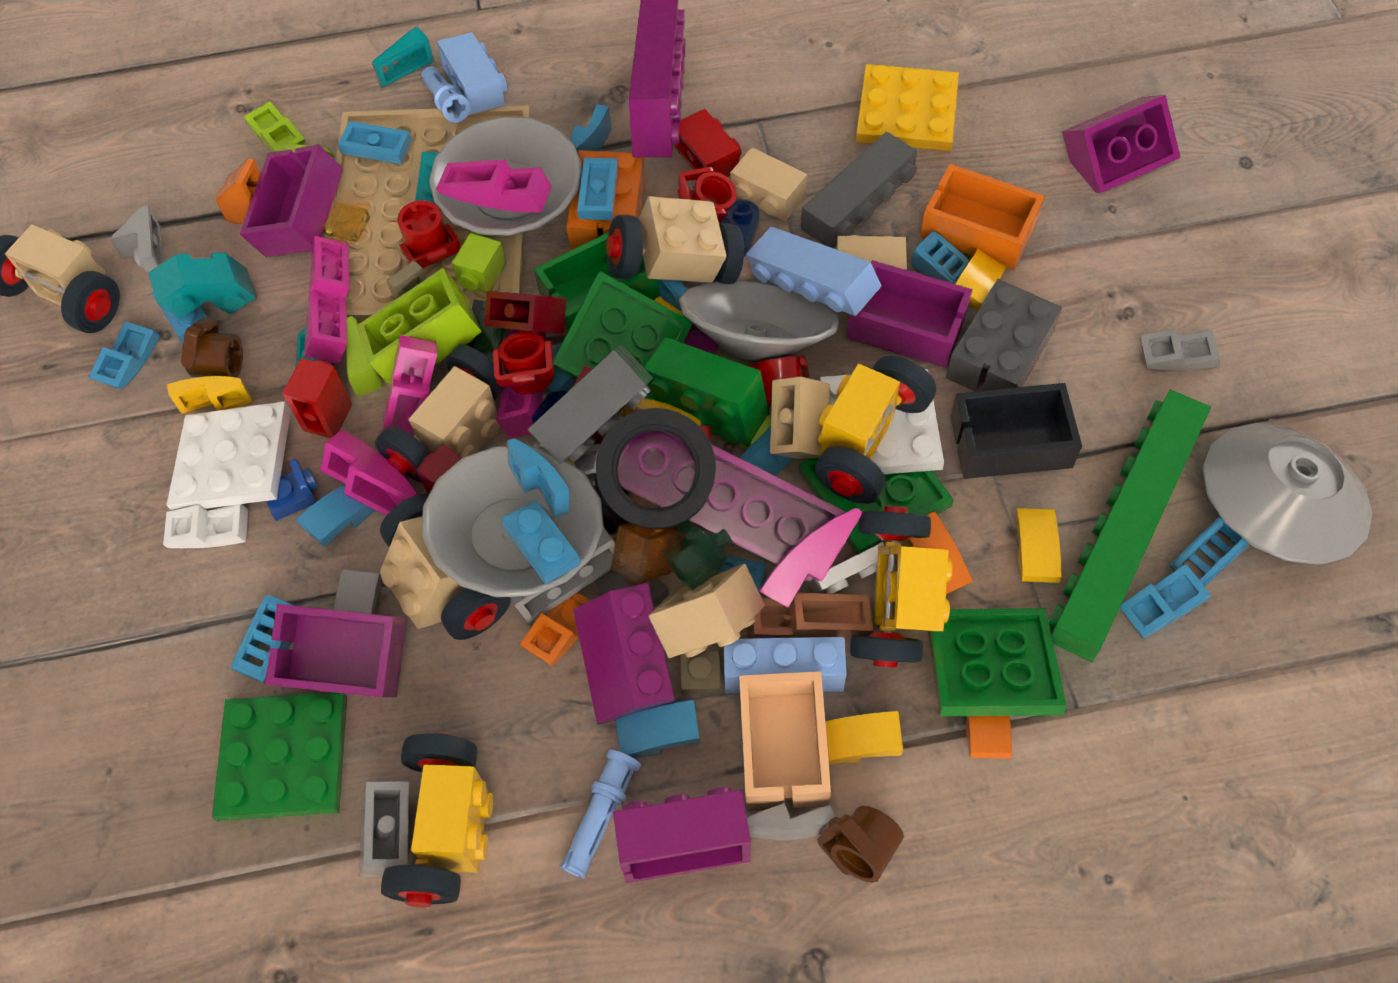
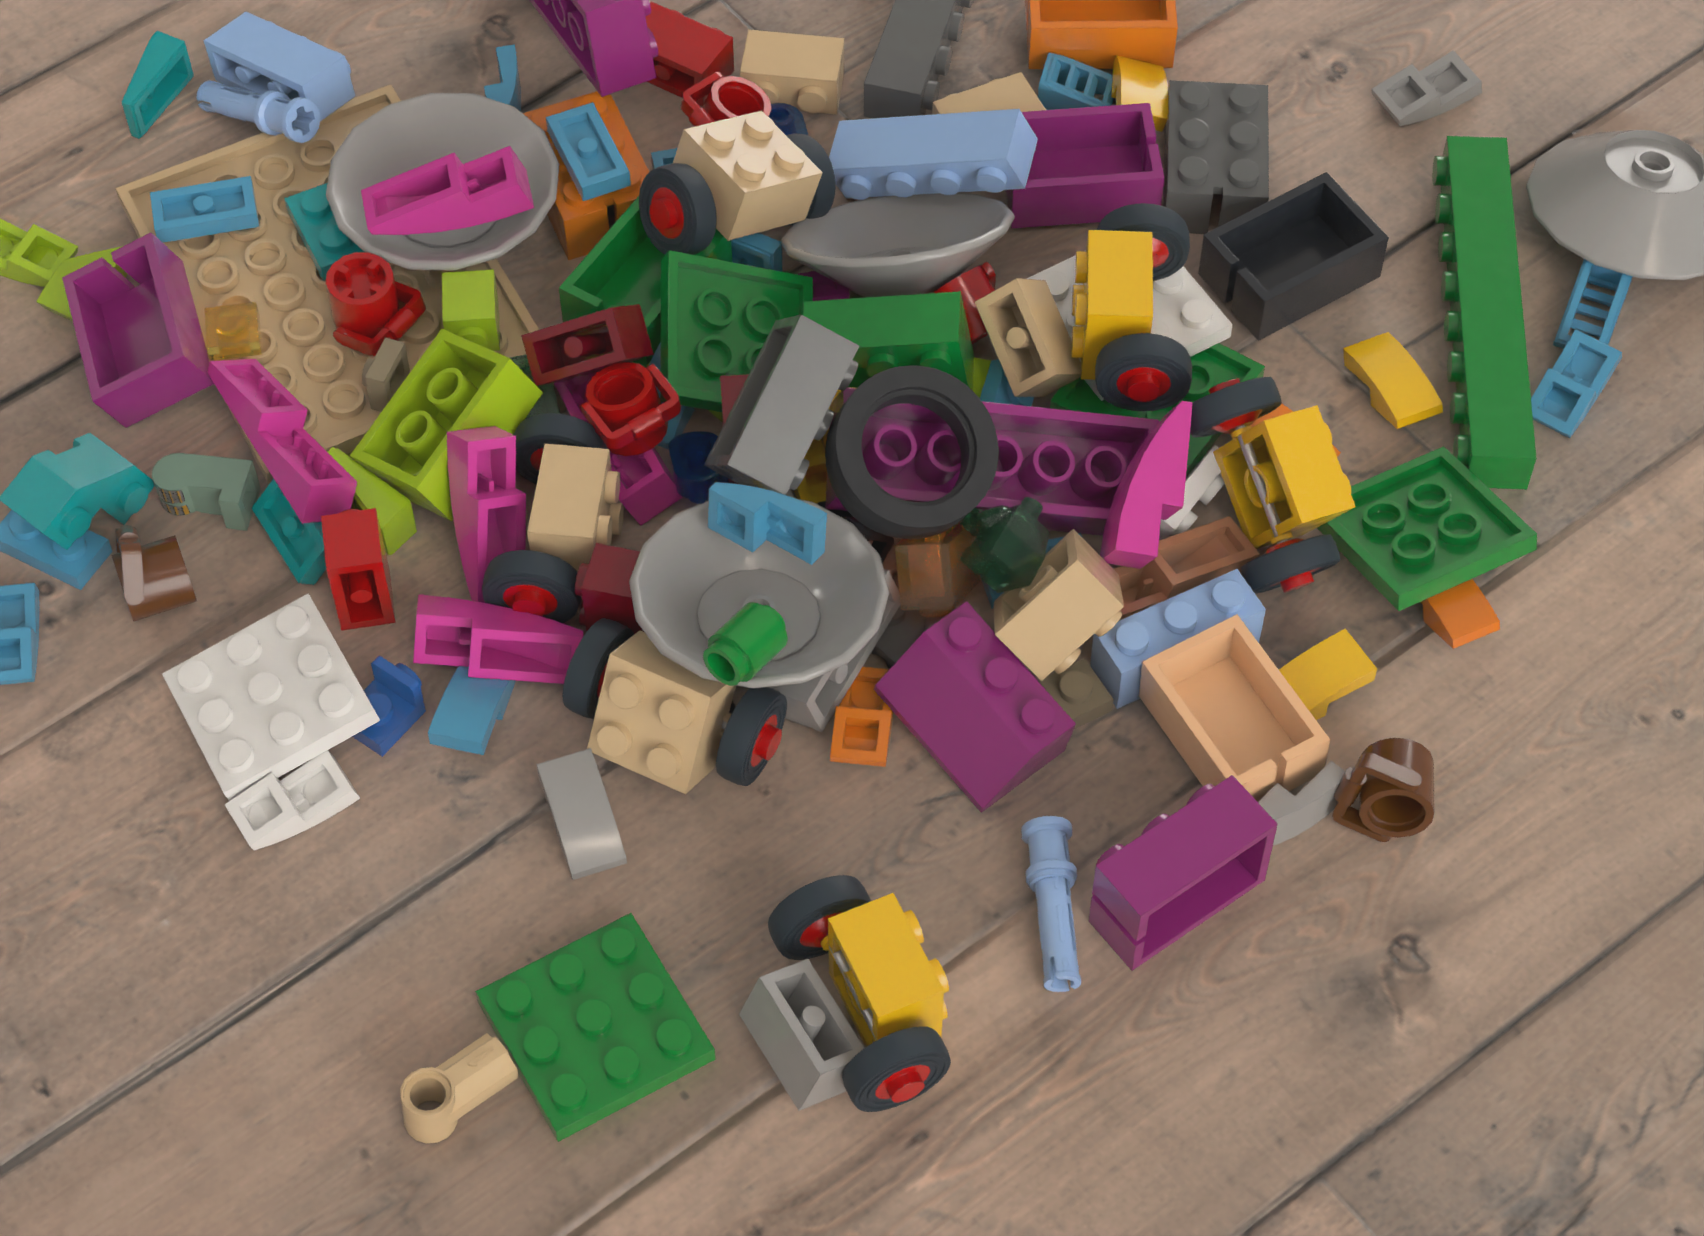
camera: 30 degrees left, 5 degrees down
yellow slope [166,376,253,414] -> none
orange slope [216,158,261,224] -> none
dark azure slope [230,594,294,684] -> none
magenta piece [265,604,407,697] -> none
dark azure plate [502,500,580,584] -> none
dark azure slope [616,700,700,758] -> none
none -> sand green leg [152,453,261,531]
none -> tan piece [400,1033,518,1144]
none -> green brick [703,602,788,686]

